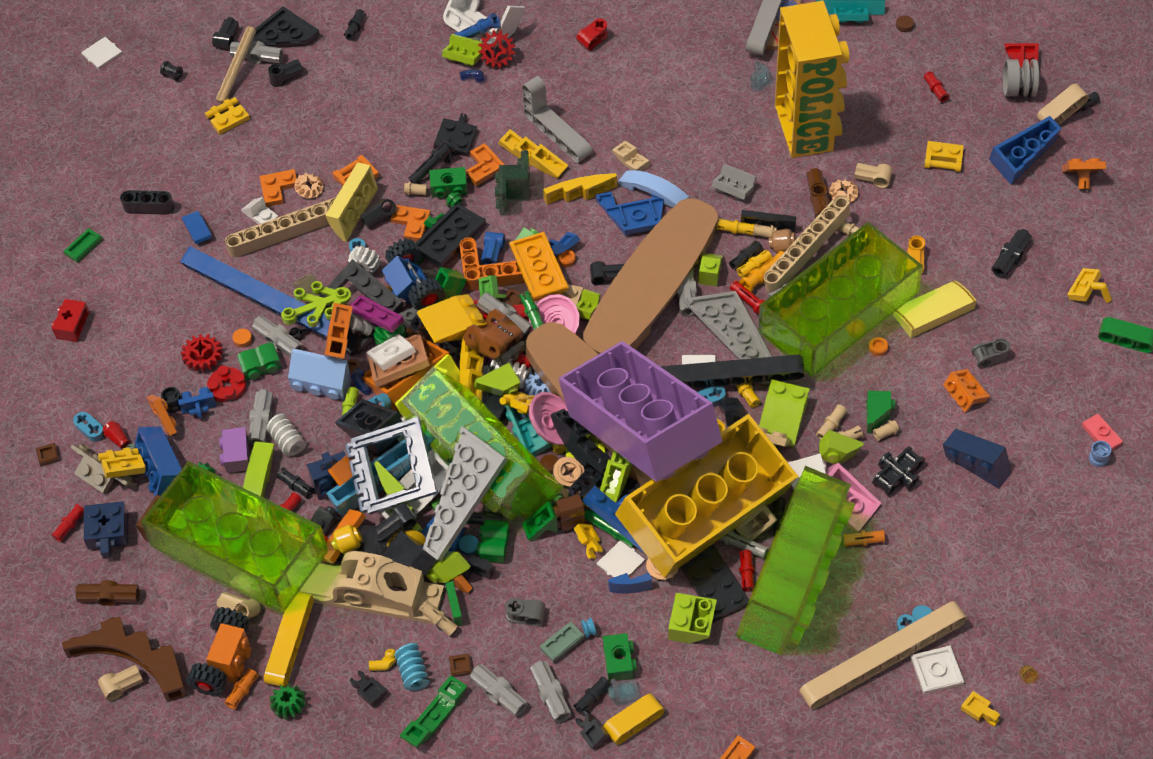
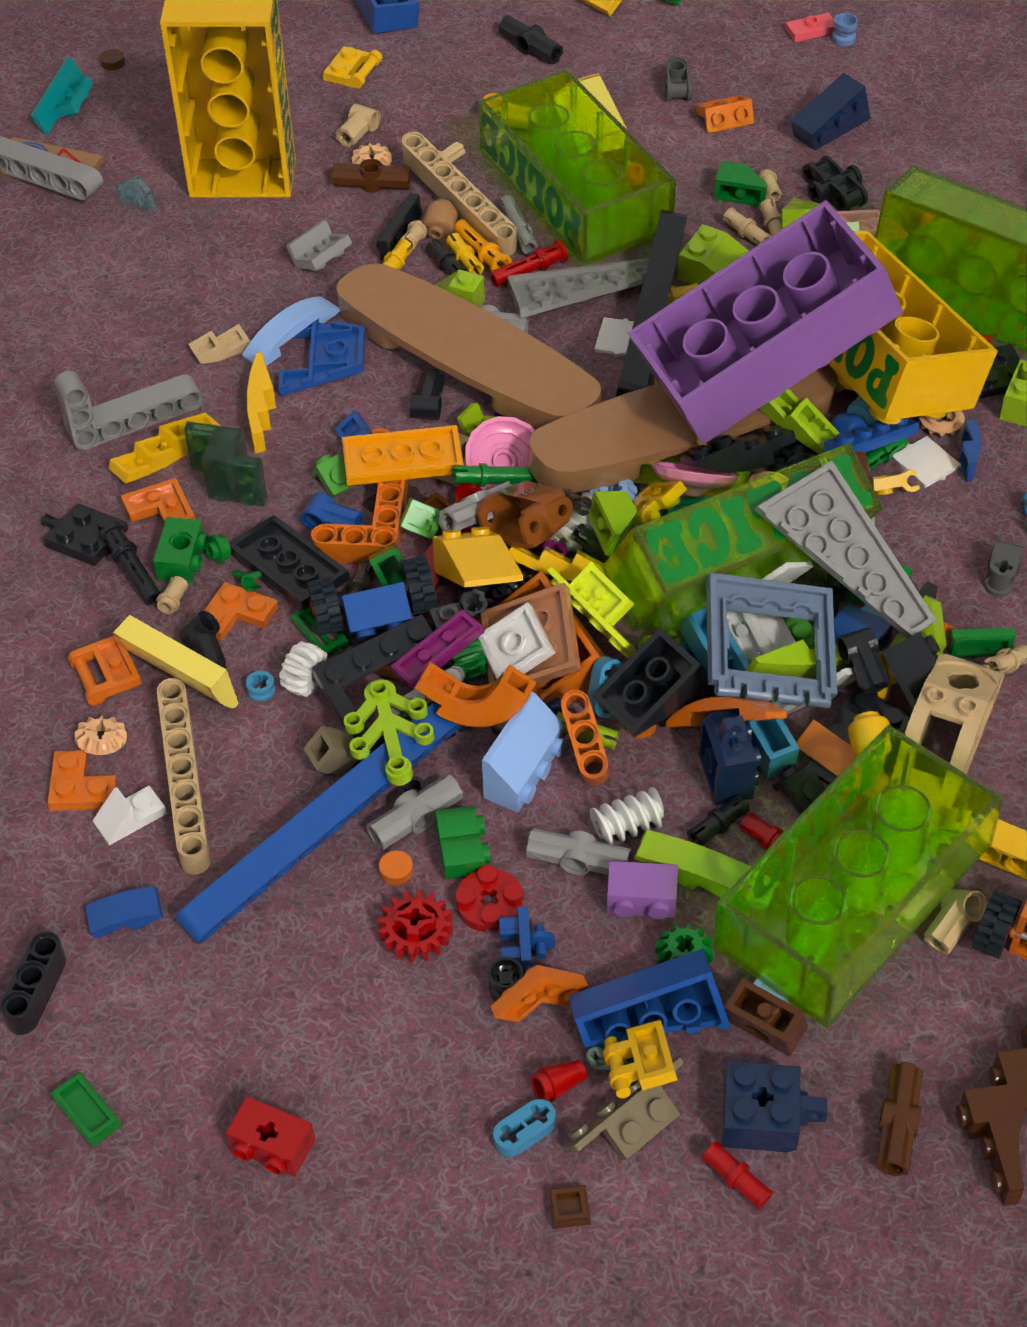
camera: 80 degrees left, 5 degrees down
none -> orange beam [561,690,609,786]

